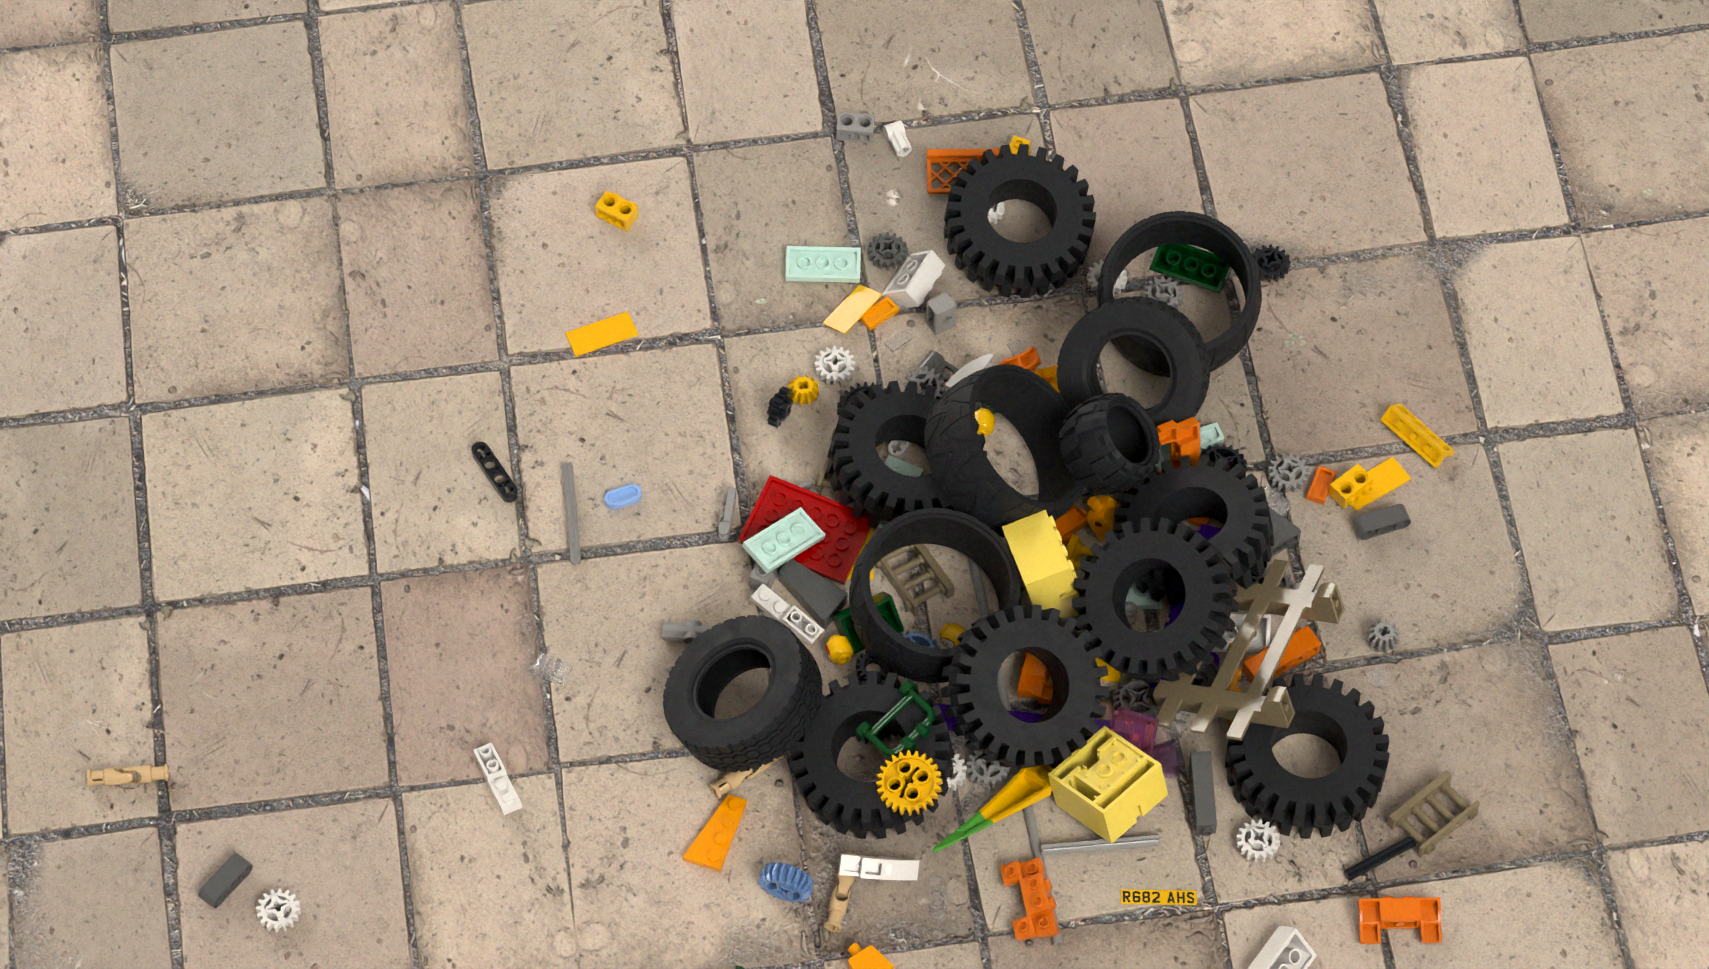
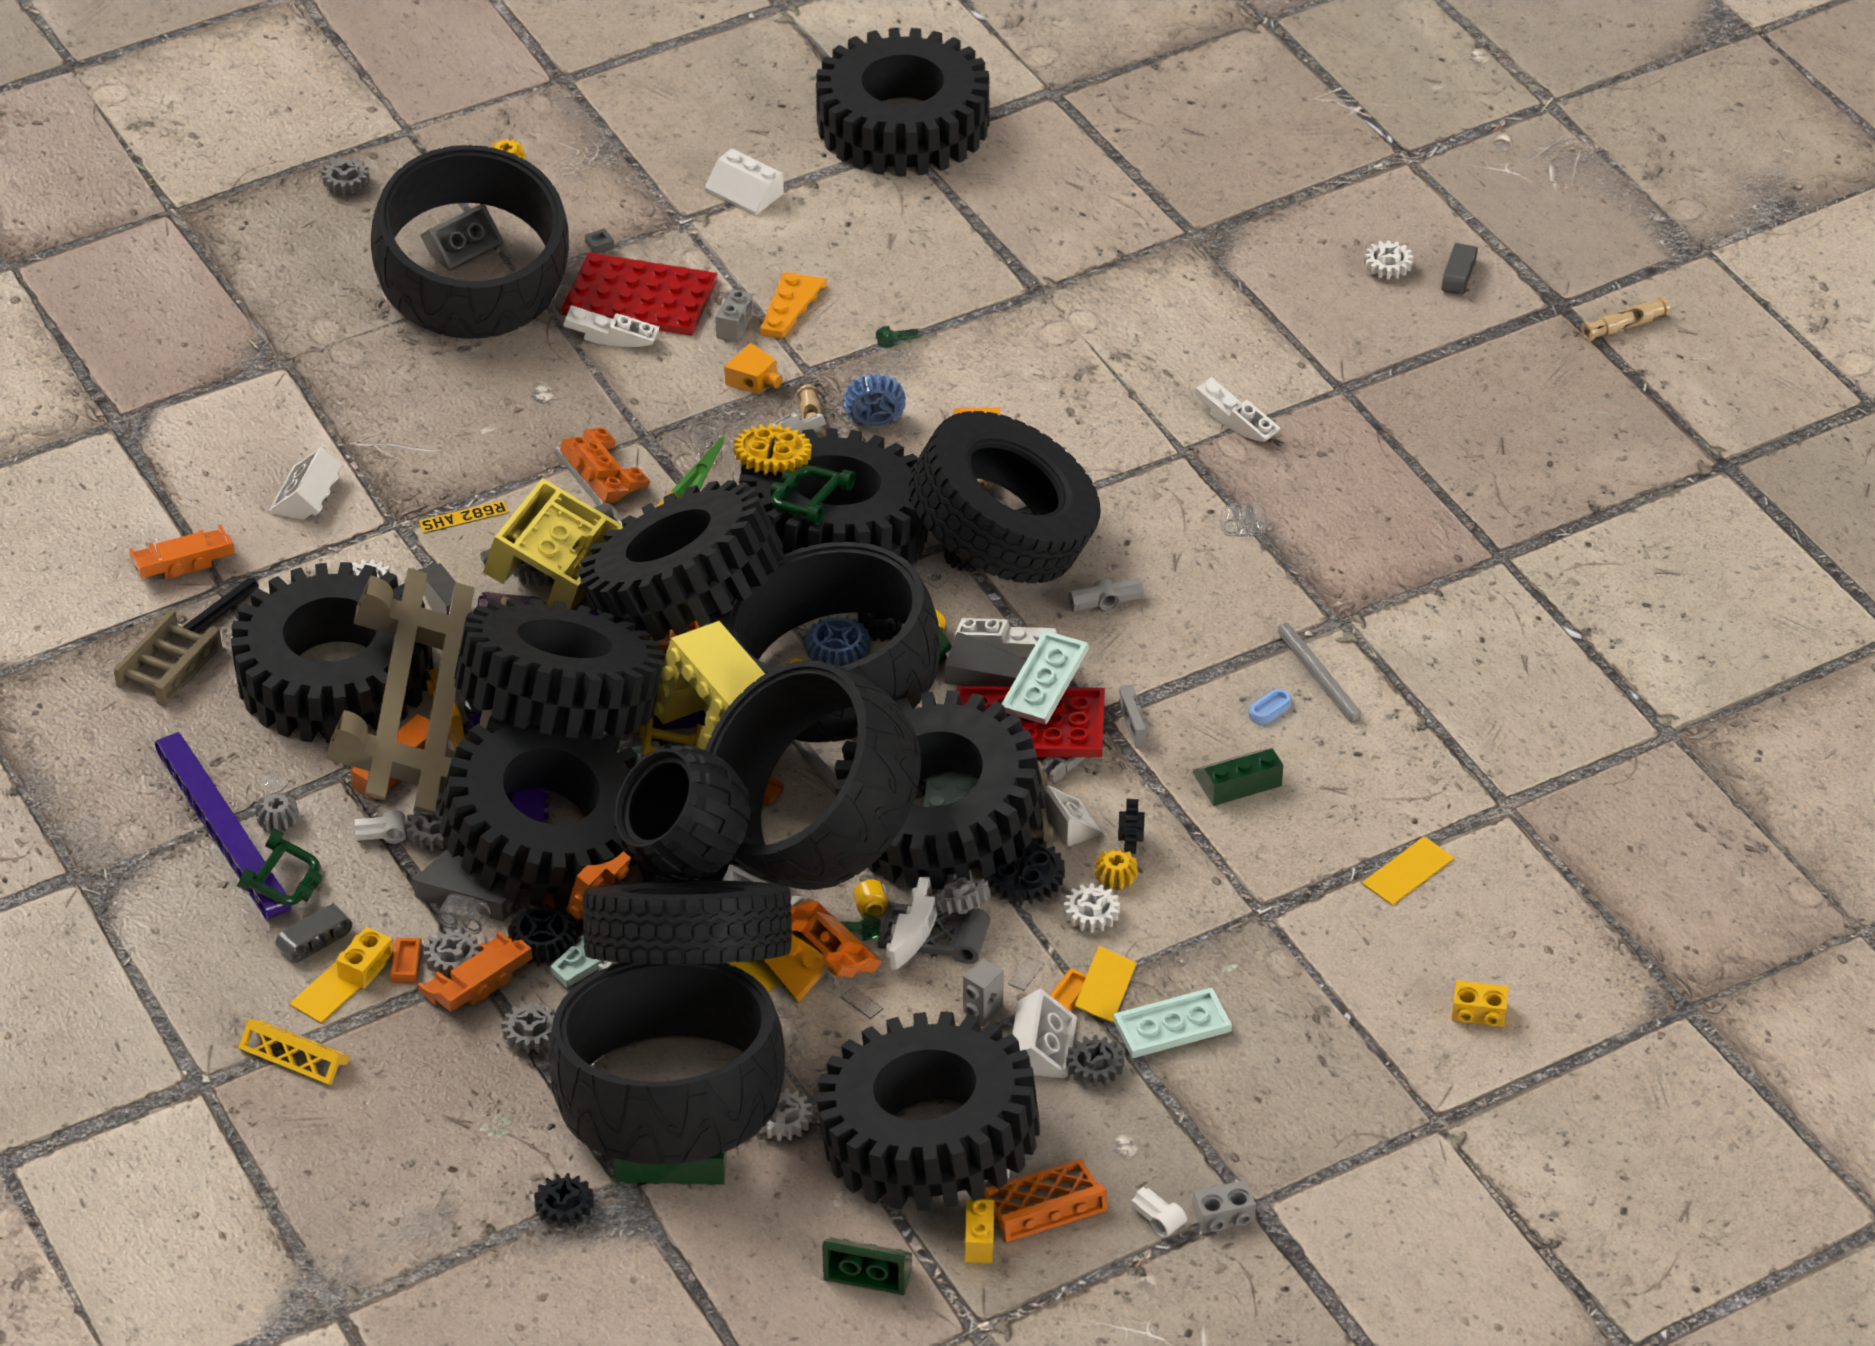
camera: 160 degrees right, 15 degrees down
black beam [472,442,518,503] -> none
clear pink panel [1109,709,1159,757] -> none
none -> dark purple beam [155,732,291,920]
none -> dark green bar [237,829,323,906]
none -> orange bracket [418,931,533,1012]
none -> light grey gear [502,1002,554,1053]
none -> dark green slope [822,1237,912,1296]
none -> white slope [1045,786,1102,847]
none -> dark green slope [1193,748,1283,806]

